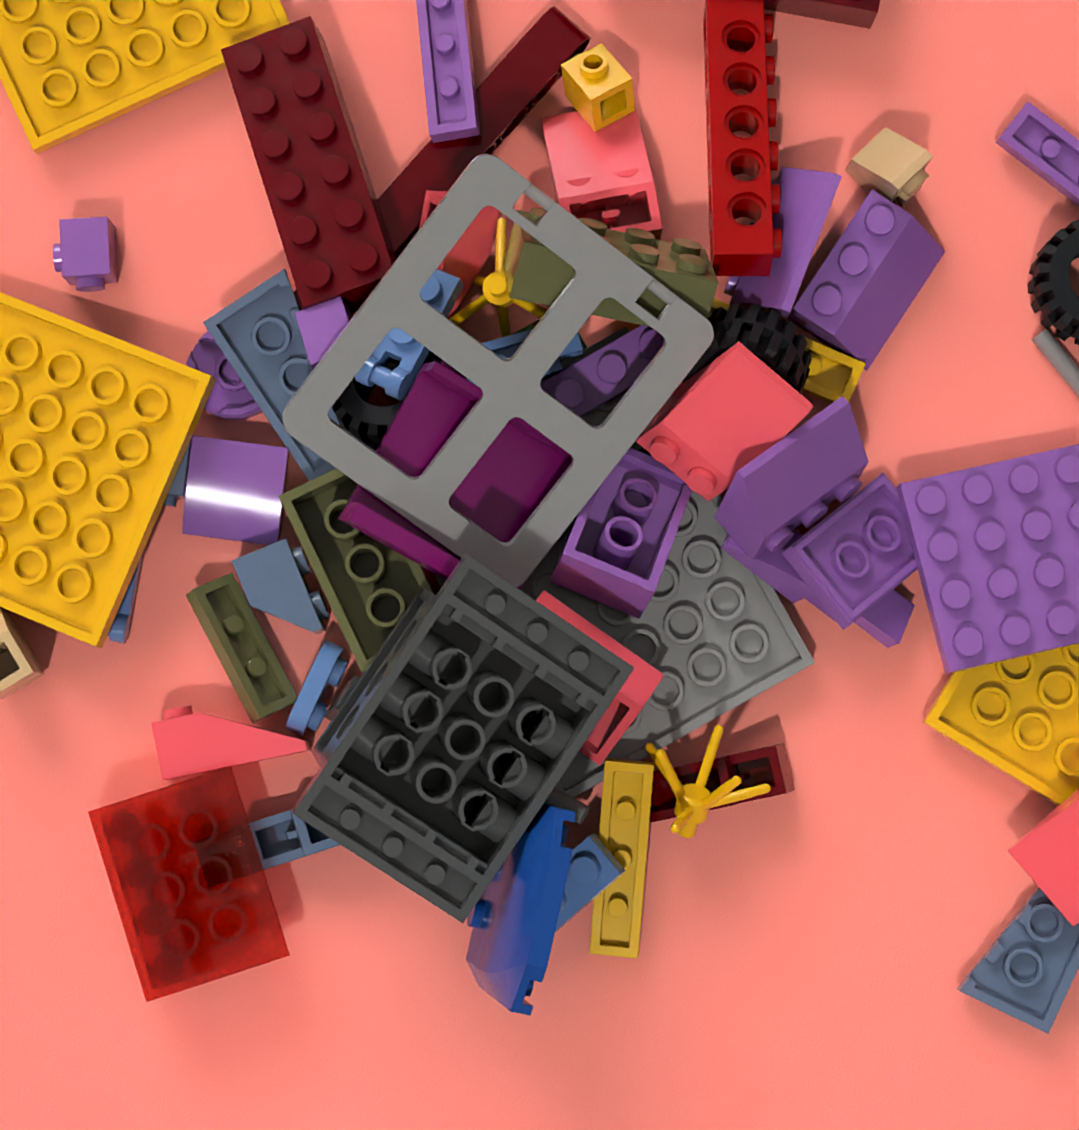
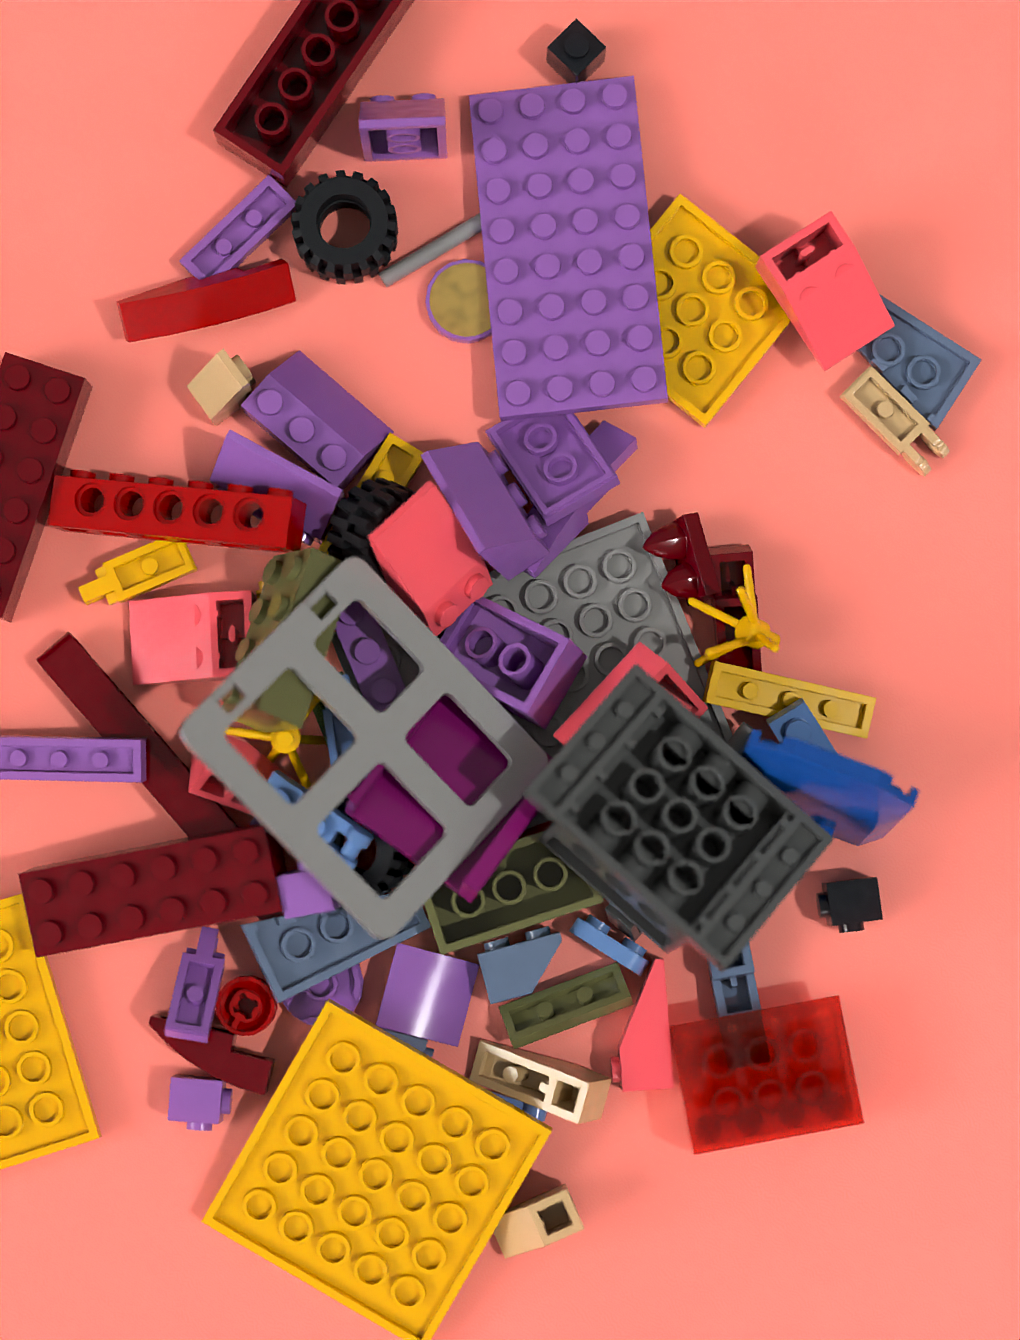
camera: 85 degrees left, 0 degrees up
yellow brick [561,43,635,132] -> none
none -> yellow hinge [78,541,198,606]
none -> red slope [116,258,296,343]
none -> dark red slope [148,1014,275,1095]
none -> medium lavender hinge [165,926,225,1043]
none -> red wheel [216,975,278,1036]
none -> pearl gold tile [425,259,492,344]
none -> tan slope [470,1040,612,1124]
none -> dark red tile [642,512,721,606]
none -> black brick [816,877,883,933]
none -> tan hinge [840,365,950,476]

